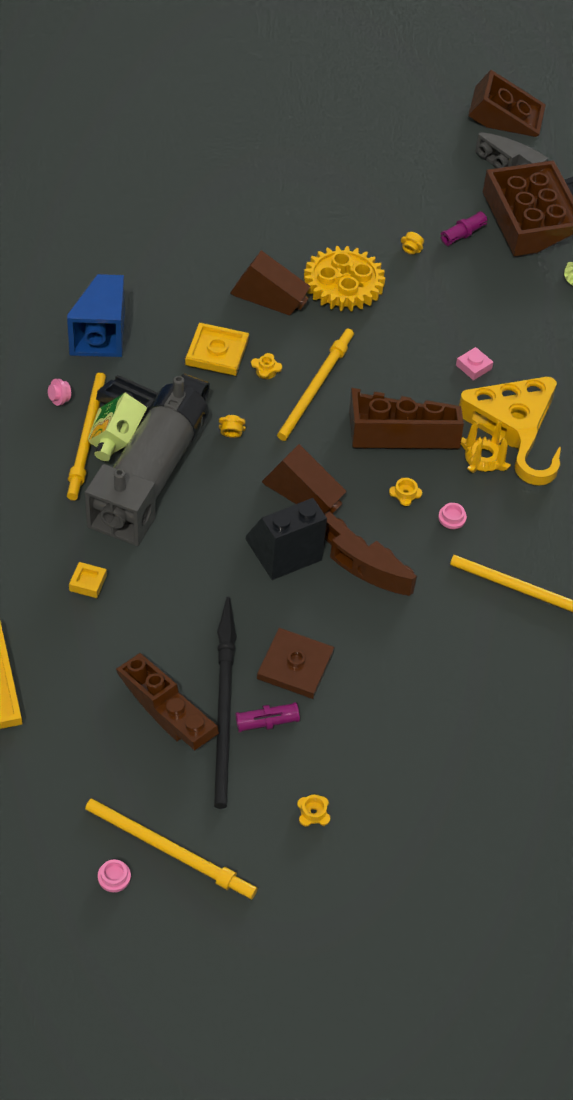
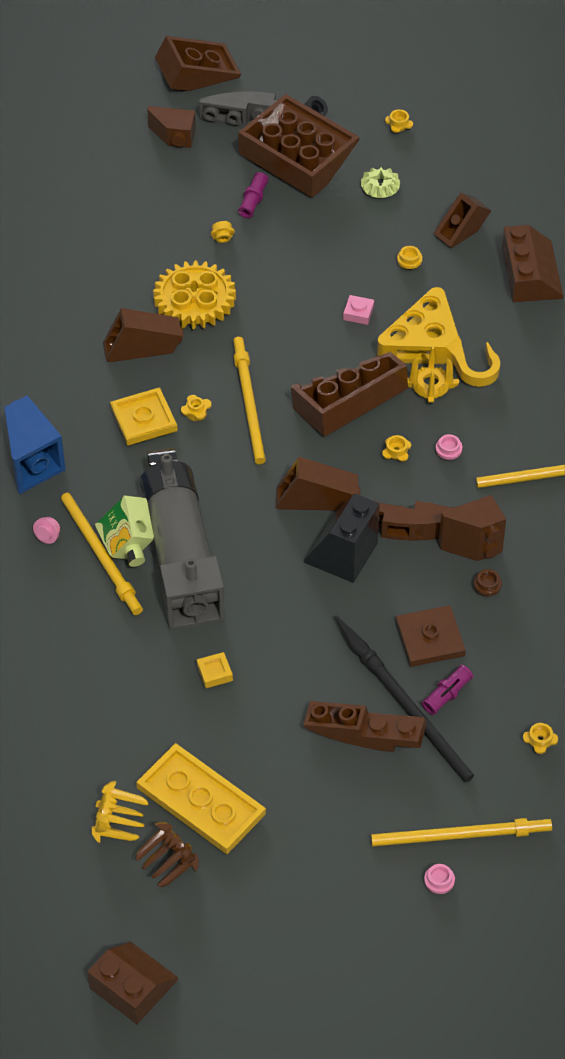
camera: 30 degrees left, 0 degrees up
black plate [96,375,158,420] -> none
yellow plate [219,415,246,438] -> none
none -> reddish brown slope [147,106,196,148]
none -> yellow plate [397,246,422,269]
none -> reddish brown slope [438,495,506,561]
none -> reddish brown plate [474,569,502,596]

